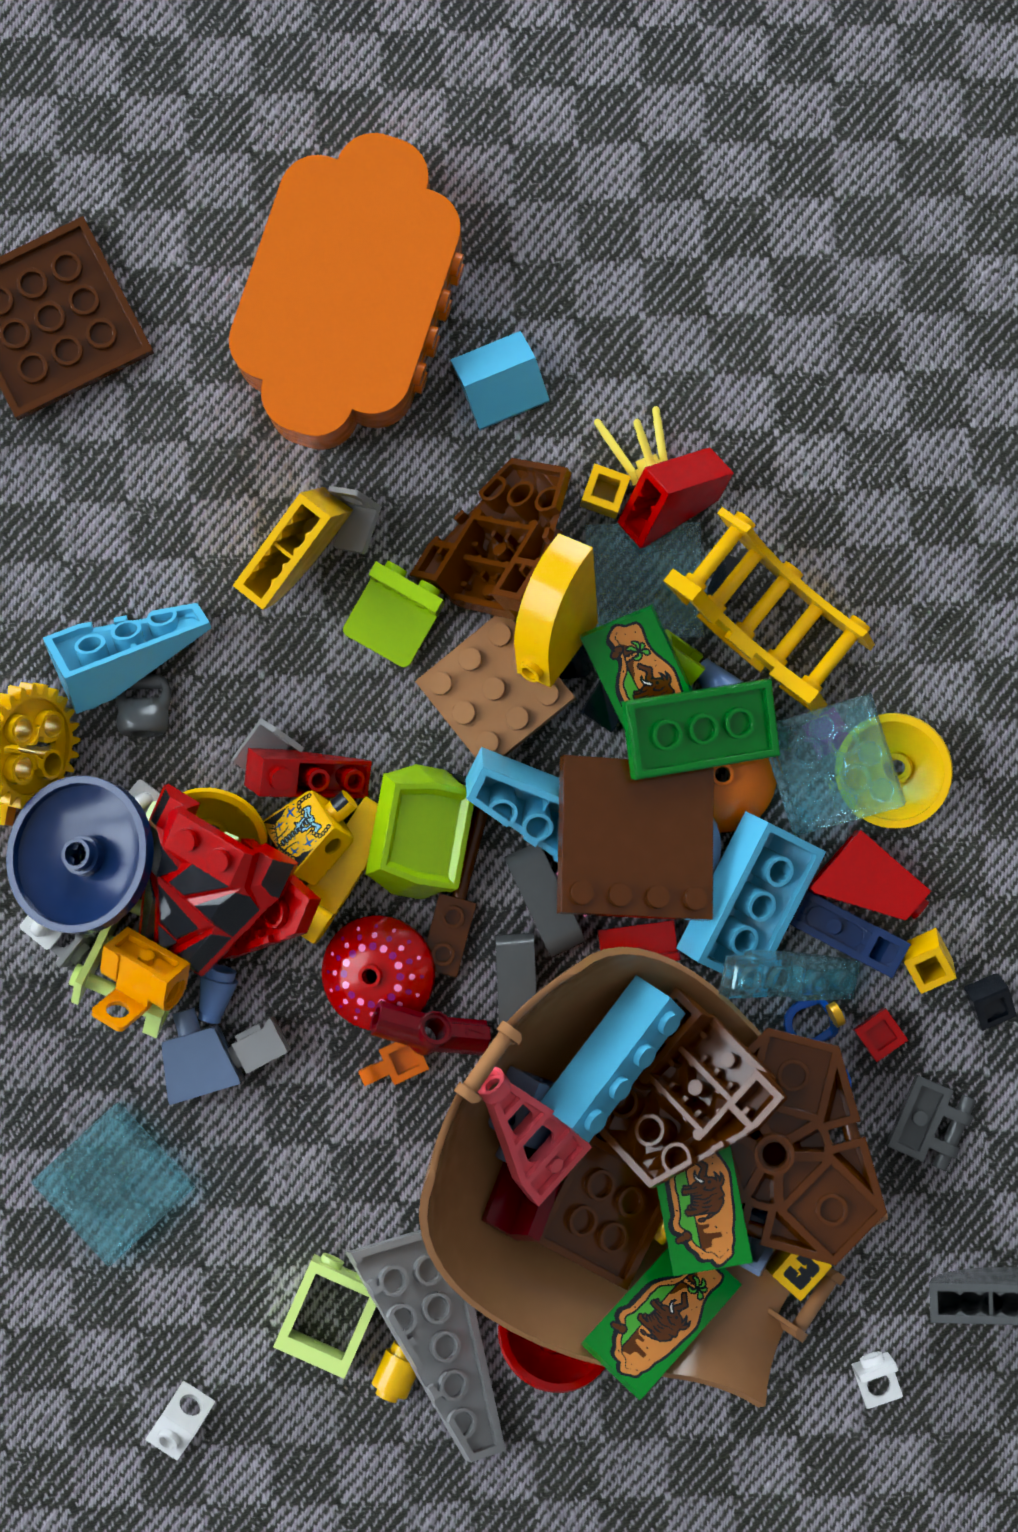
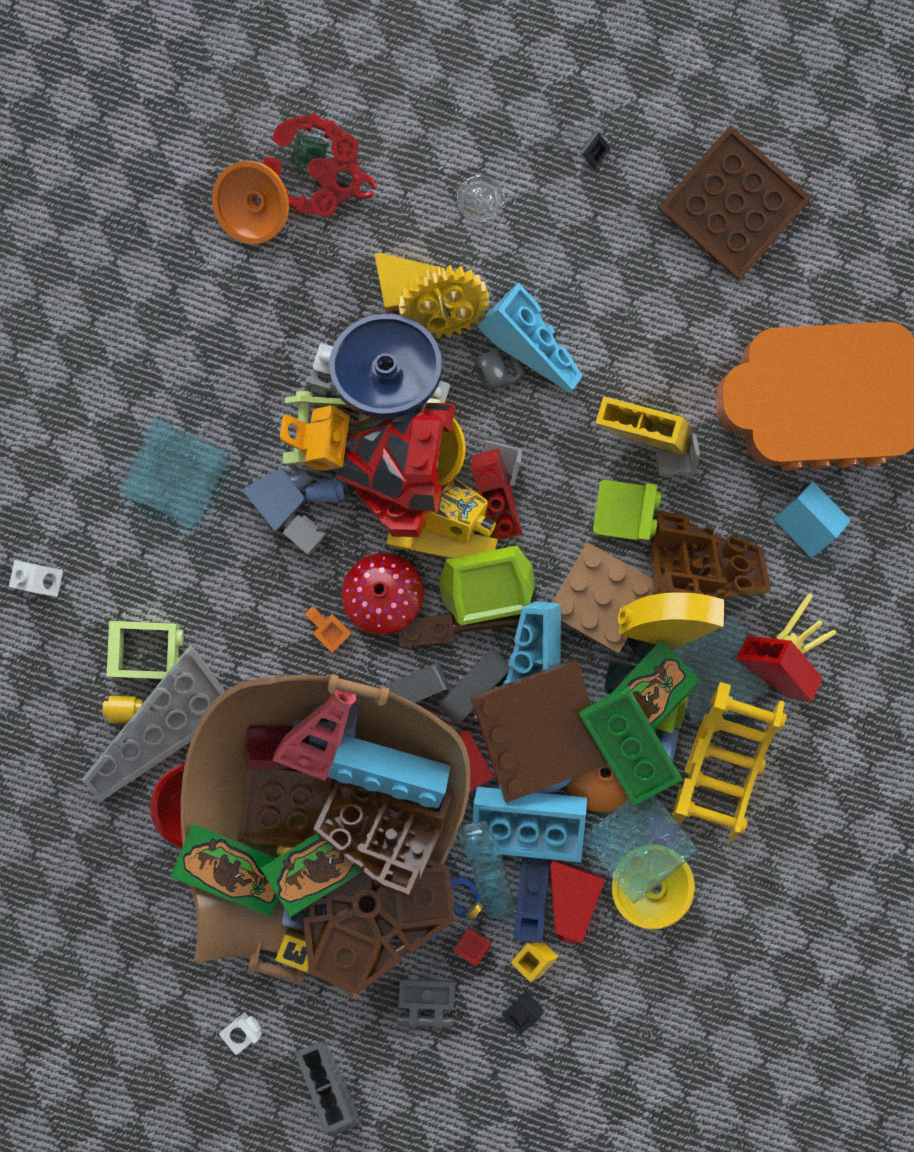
camera: 70 degrees right, 0 degrees up
dark red piece [369,1000,491,1056] -> none
yellow brick [580,463,631,519] -> none

